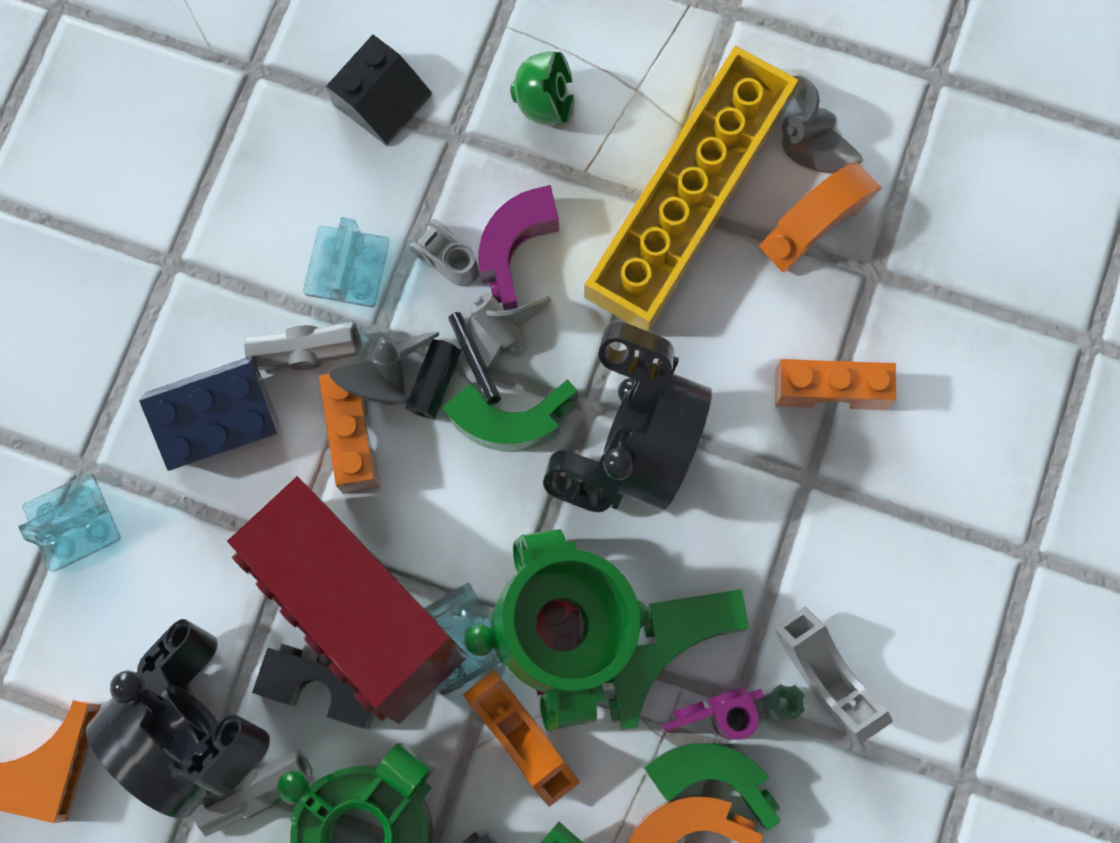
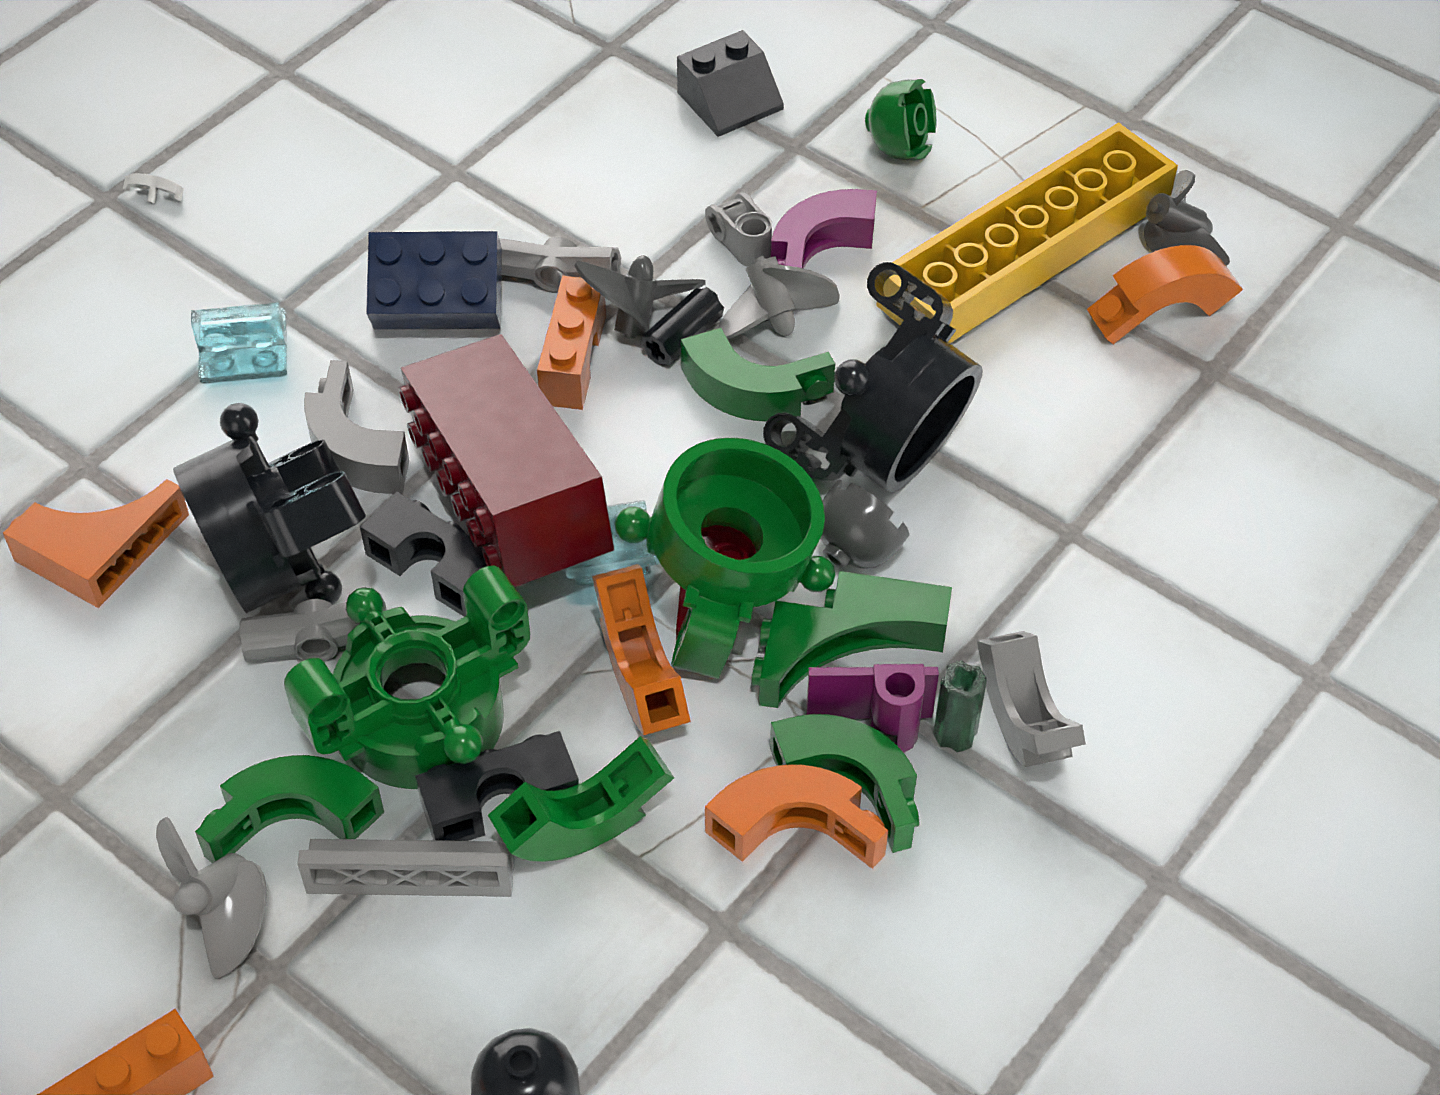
camera: 15 degrees right, 25 degrees down
clear light blue bracket [303,217,390,308] -> none
black piece [448,312,501,405] -> none
orange arch [775,359,896,410] -> none
none -> light grey arch [304,360,409,495]
none -> dark grey cylinder [820,480,910,568]

